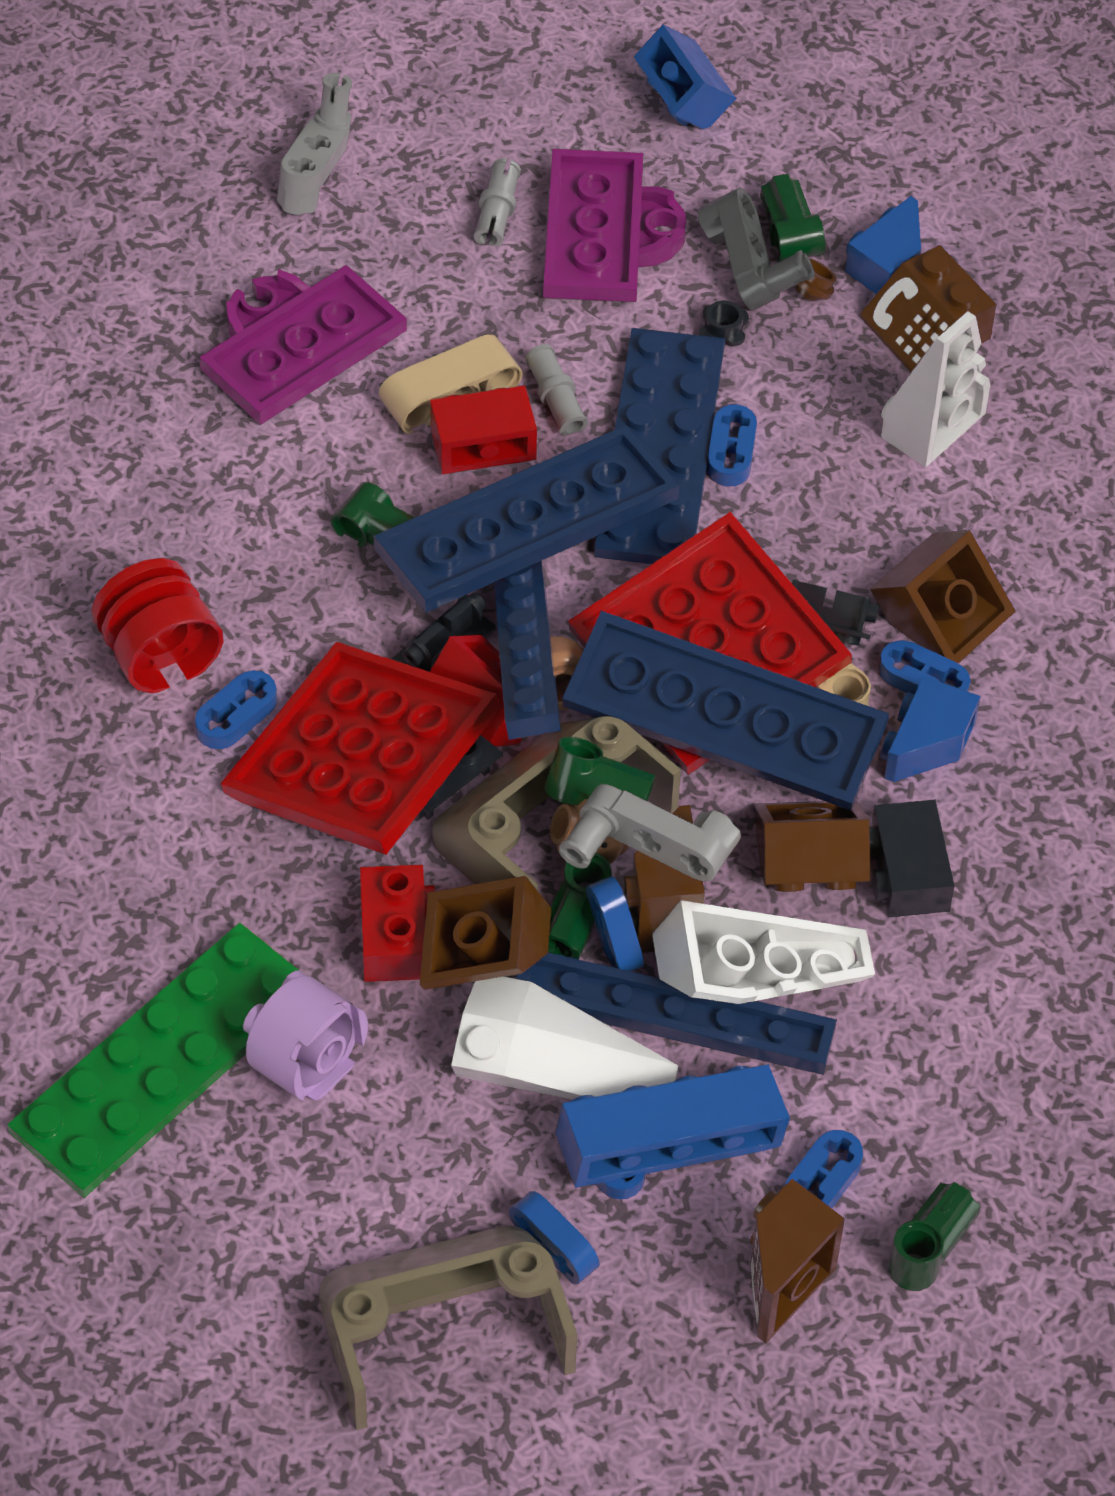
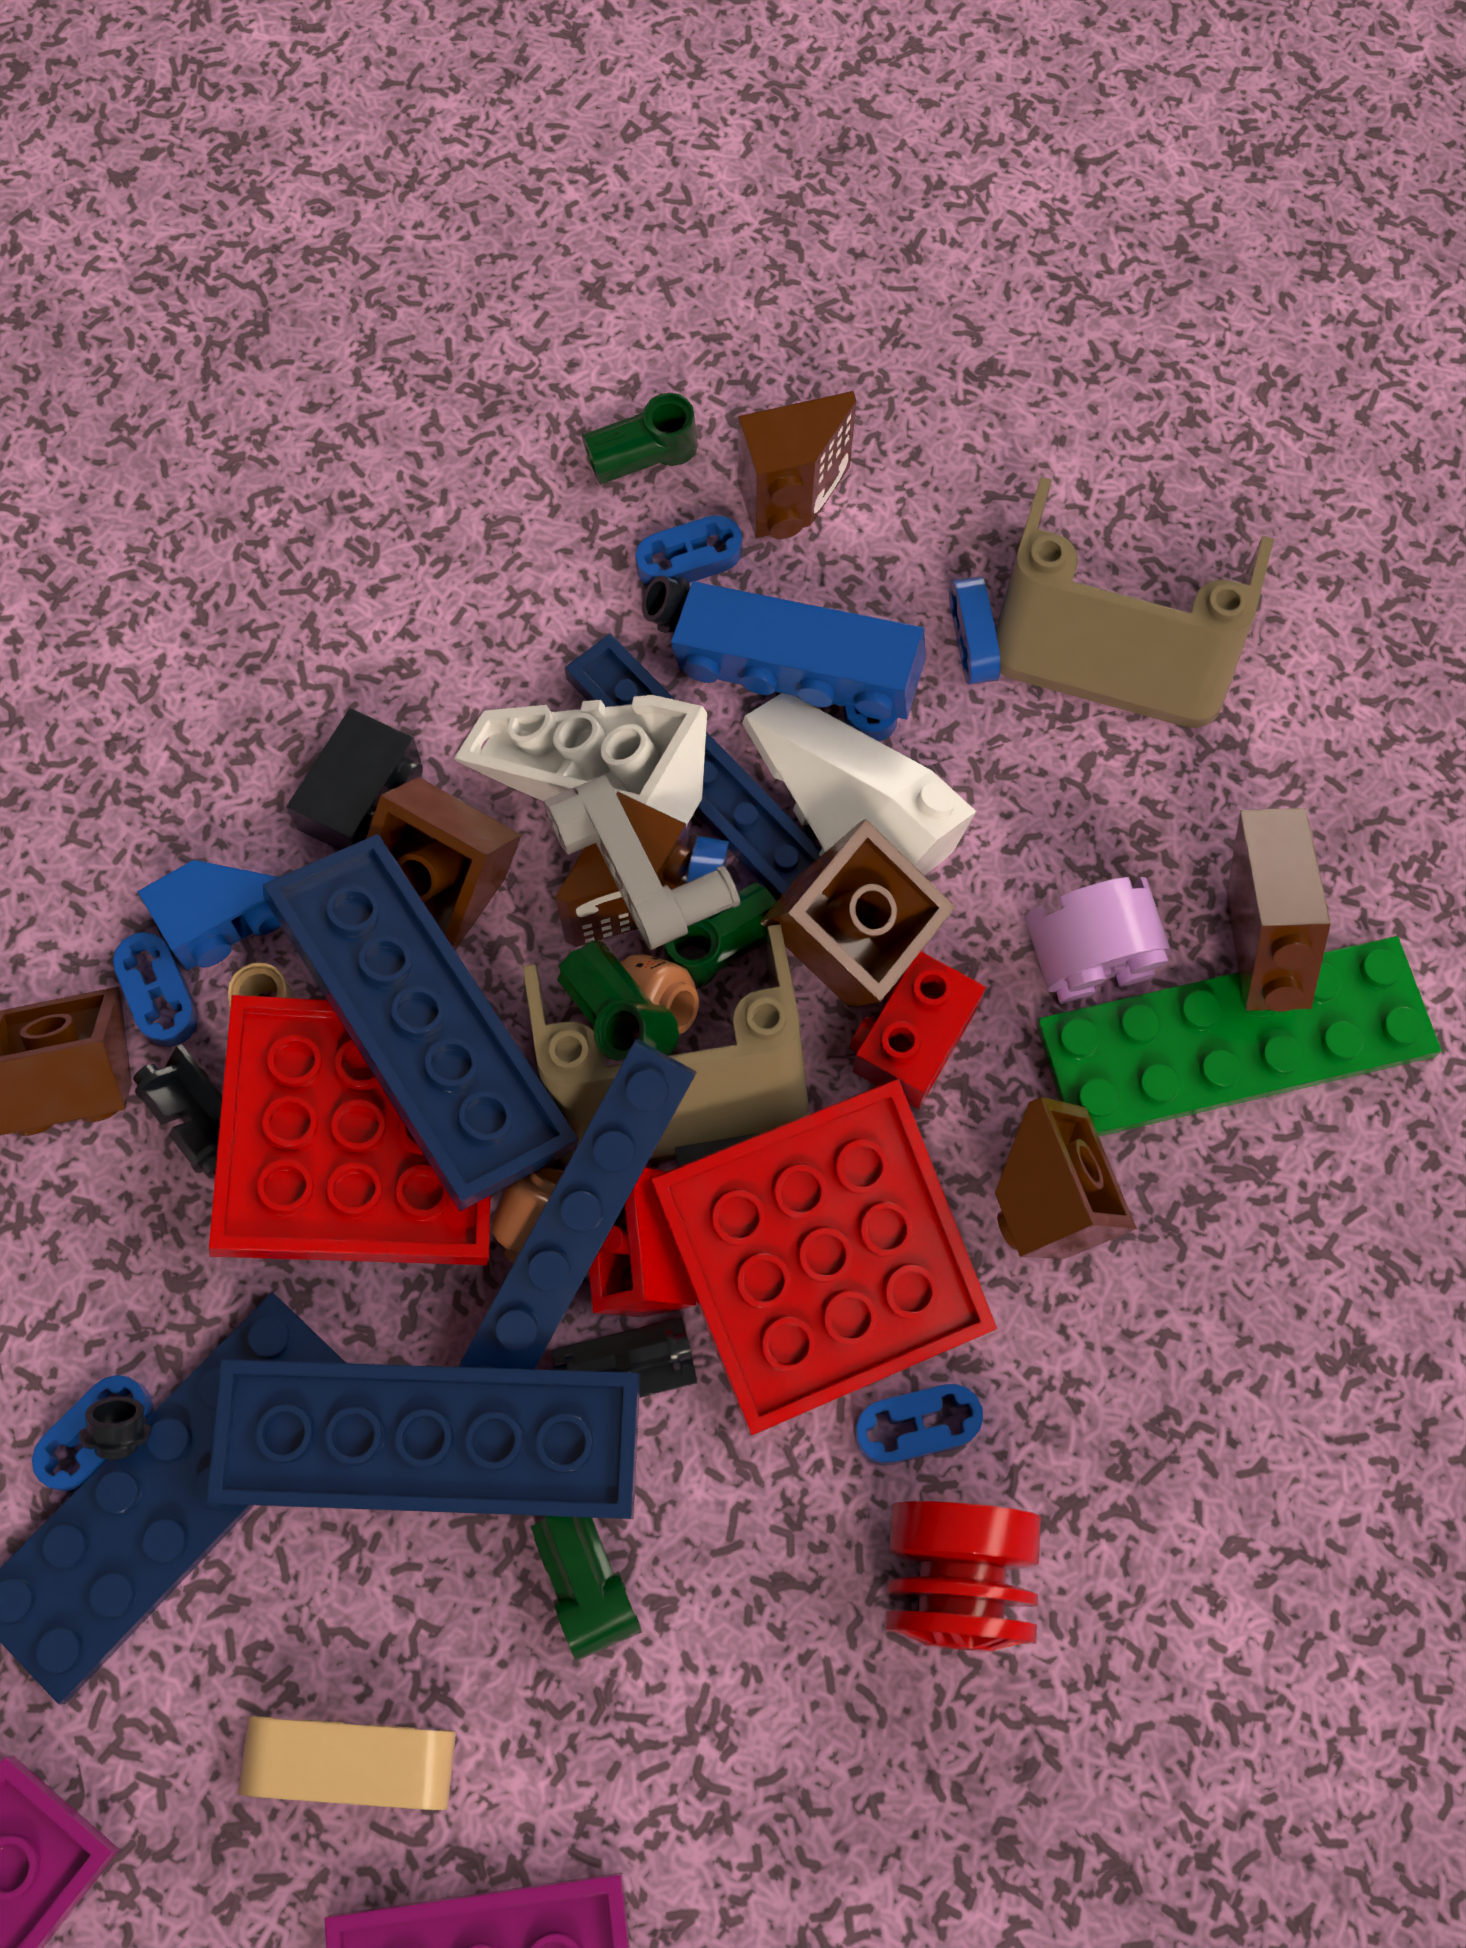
camera: 145 degrees left, 15 degrees up
red brick [430,385,537,475] -> none
light grey pin [525,344,589,436] -> none
none -> black plate [79,1397,151,1460]
none -> black plate [642,575,690,633]
none -> reddish brown slope [995,1097,1137,1259]
none -> reddish brown brick [1227,808,1331,1012]

